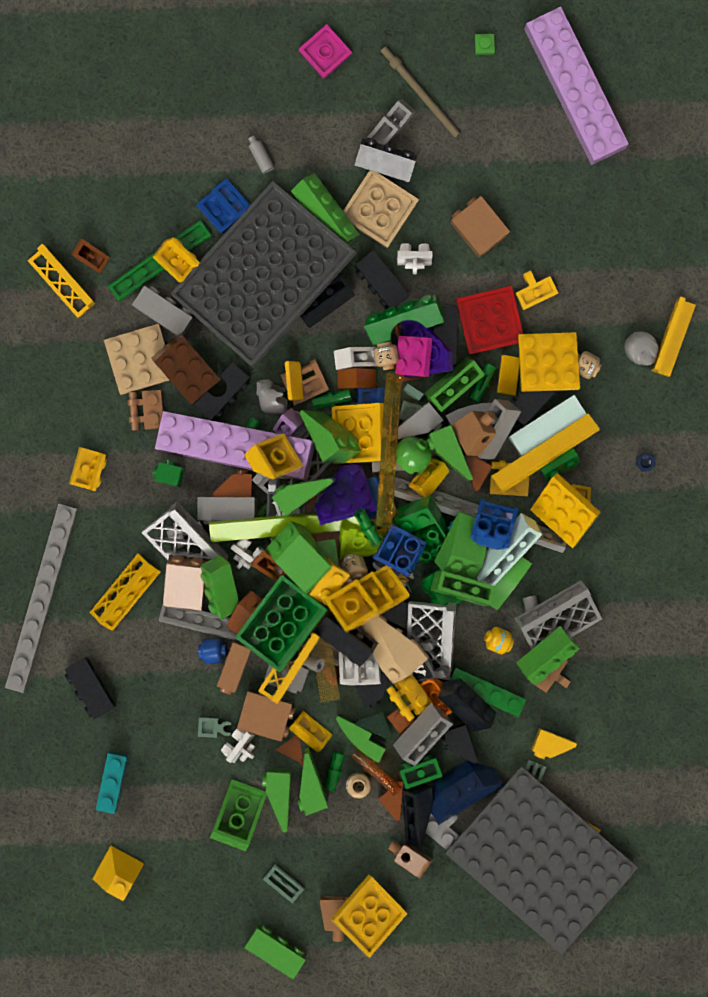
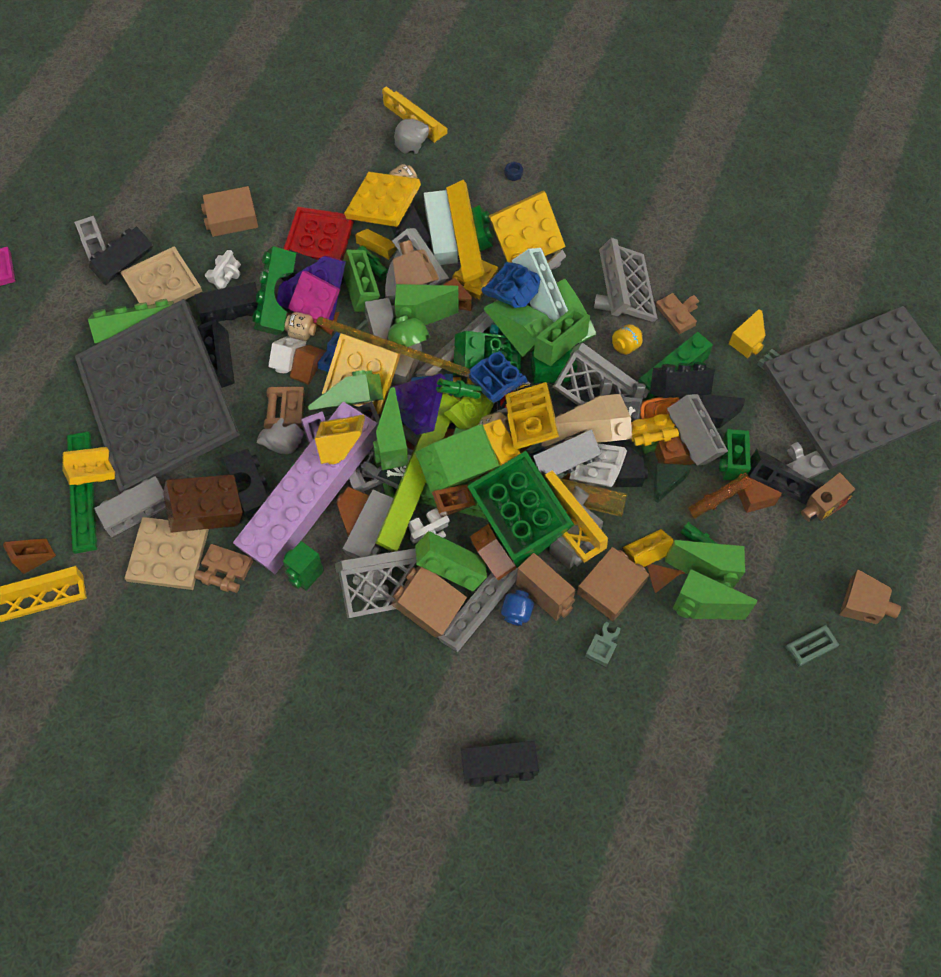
camera: 70 degrees left, 25 degrees down
light grey plate [5,503,78,693] -> none
yellow bracket [69,447,107,491] -> none
yellow fence [89,553,160,631] -> none
yellow slope [93,845,145,901] -> none
teal arch [96,751,129,814] -> none
blue slope [196,179,250,234] -> none
bright green slope [210,779,267,851] -> none
white hips [221,729,255,763] -> none
bright green brick [245,925,306,979] -> none
light grey cylinder [248,135,275,174] -> none
yellow slope [285,361,304,401] -> none
green pin [312,389,352,410] -> none
yellow plate [330,875,407,958] -> none
bright green slope [336,714,386,763] -> none
tan head [346,772,371,798] -> none
dark tan bar [381,46,460,138] -> none
sand green tile [403,384,423,401] -> none
yellow slope [408,458,449,497] -> none
dark blue wedge [431,761,504,825] -> none
bright green plate [475,34,495,55] -> none
yellow plate [515,271,558,310] -> none
bright green brick [516,626,580,685] -> none
lavender brick [524,7,628,165] -> none

